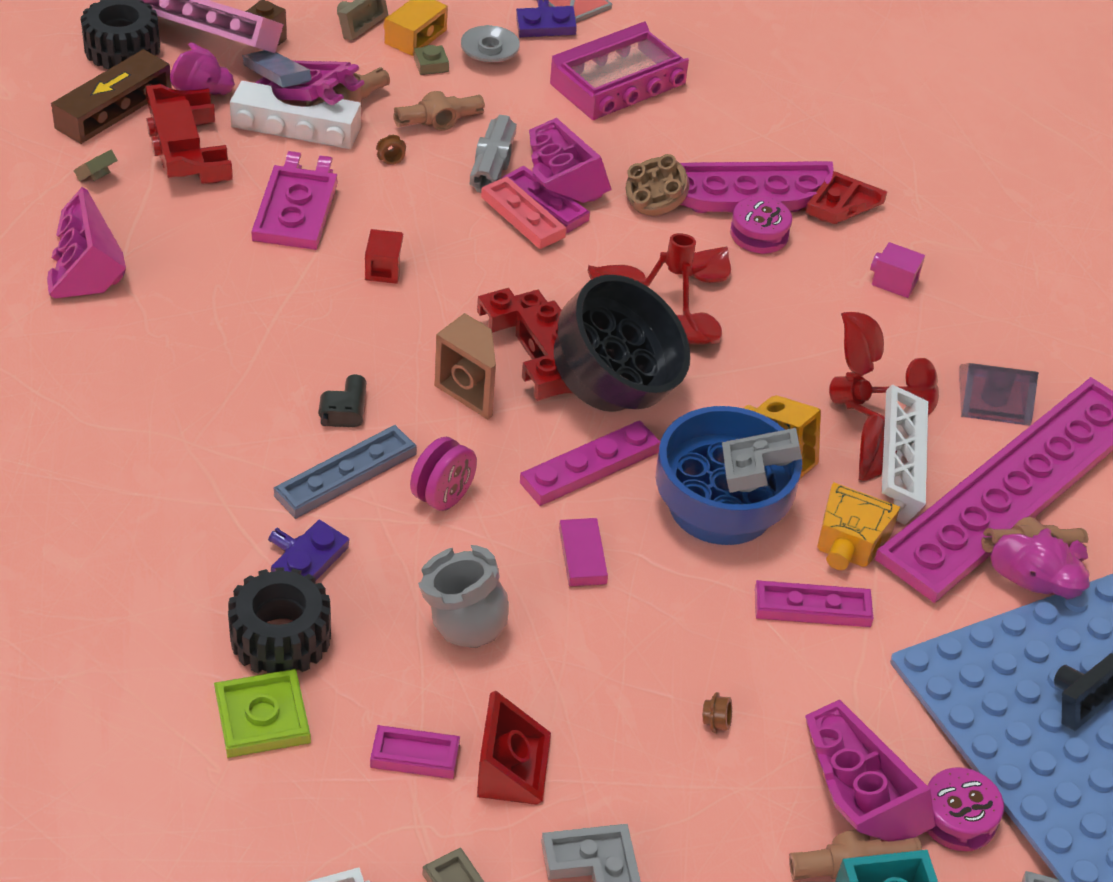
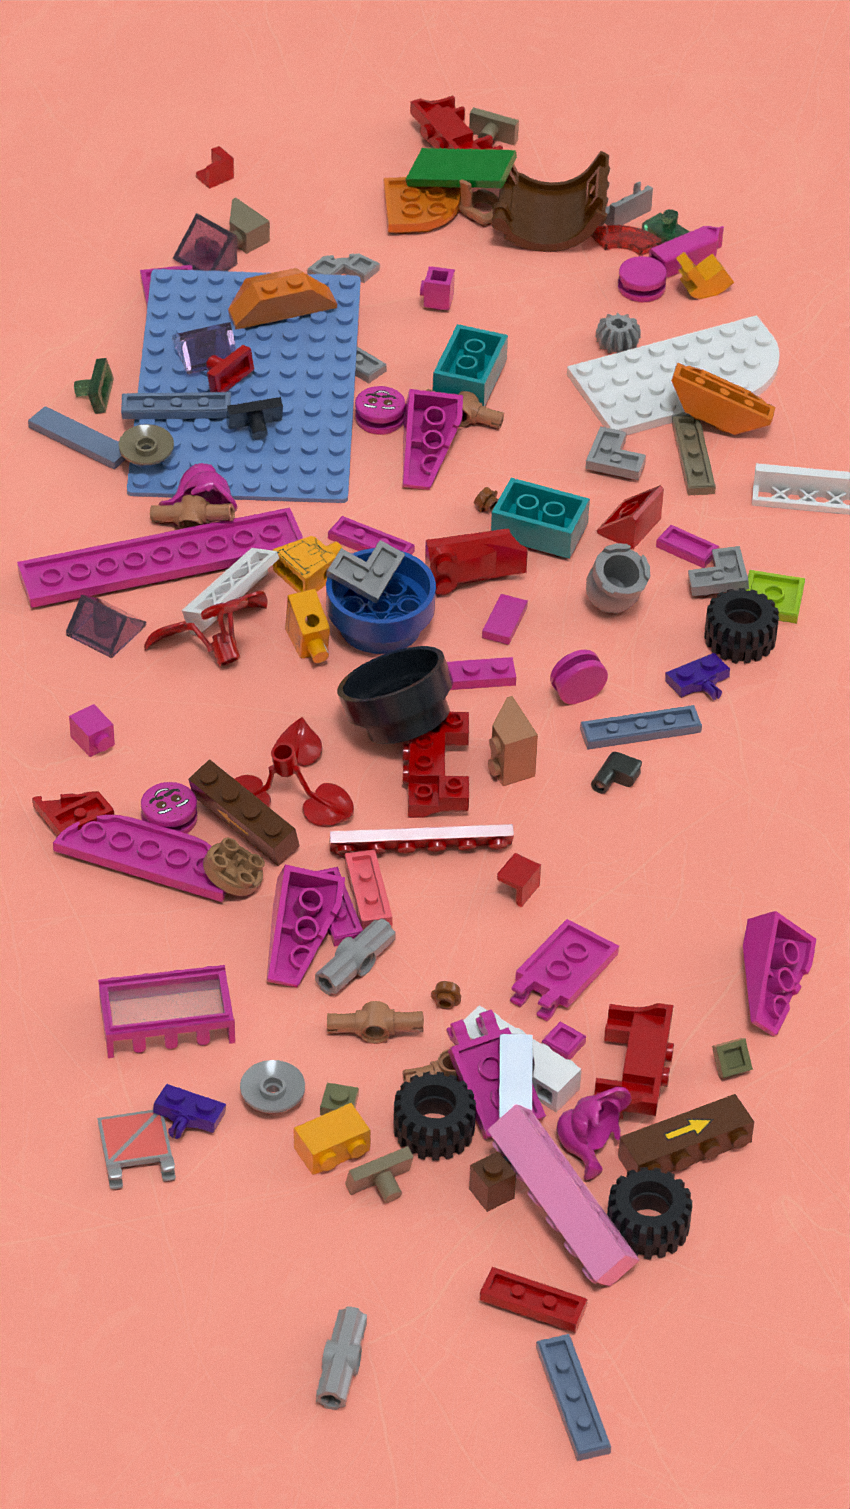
camera: 150 degrees left, 0 degrees up
none -> reddish brown brick [188,759,300,866]
none -> plate [329,824,514,855]
none -> black tyre [393,1072,476,1160]
none -> red slope [425,528,528,595]
none -> teal brick [491,478,590,559]
none -> dark pink tile [542,1021,586,1060]
none -> light grey plate [688,546,749,596]

